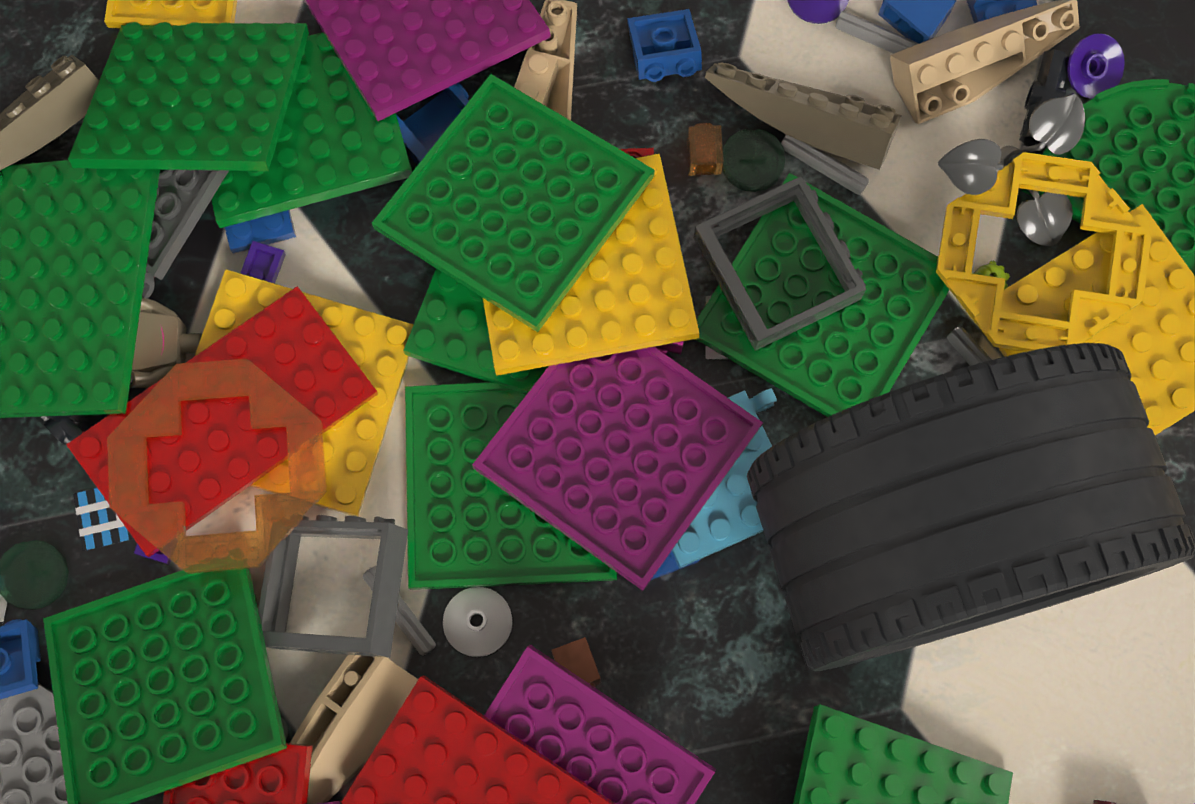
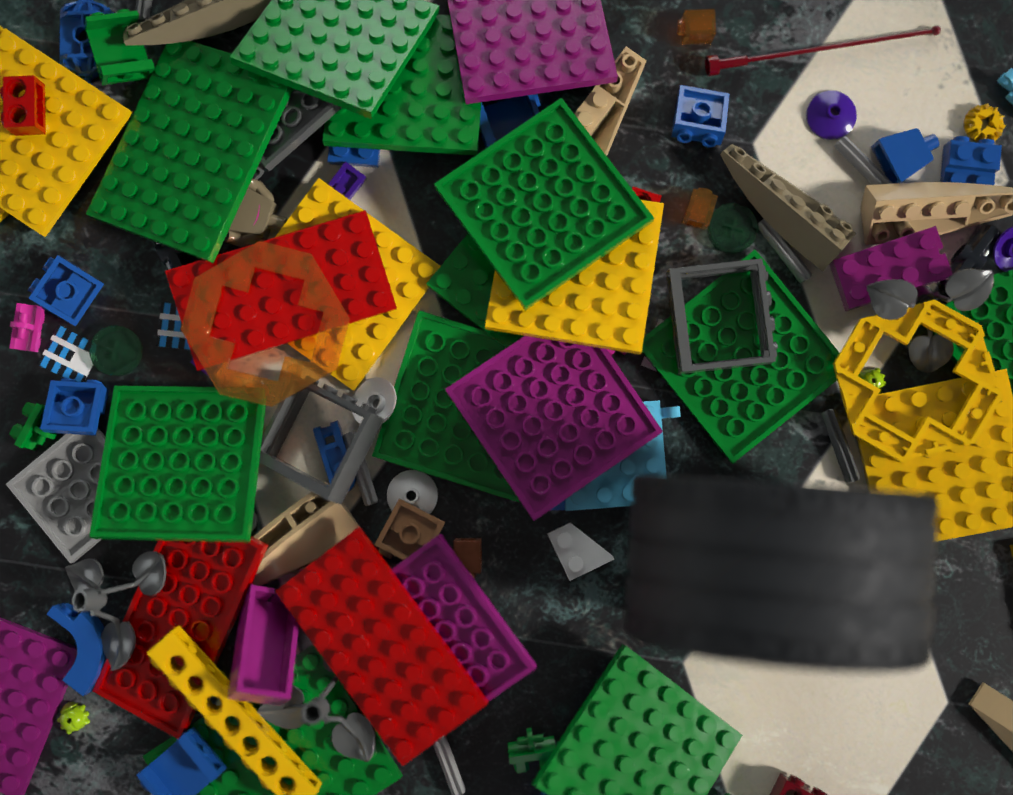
camera: 20 degrees right, 10 degrees up
none -> blue plate [313,420,356,492]
none -> white dish [352,377,397,424]
none -> medium nougat plate [375,499,445,562]
none -> white wing [547,523,614,581]
none -> magenta piece [829,226,953,312]

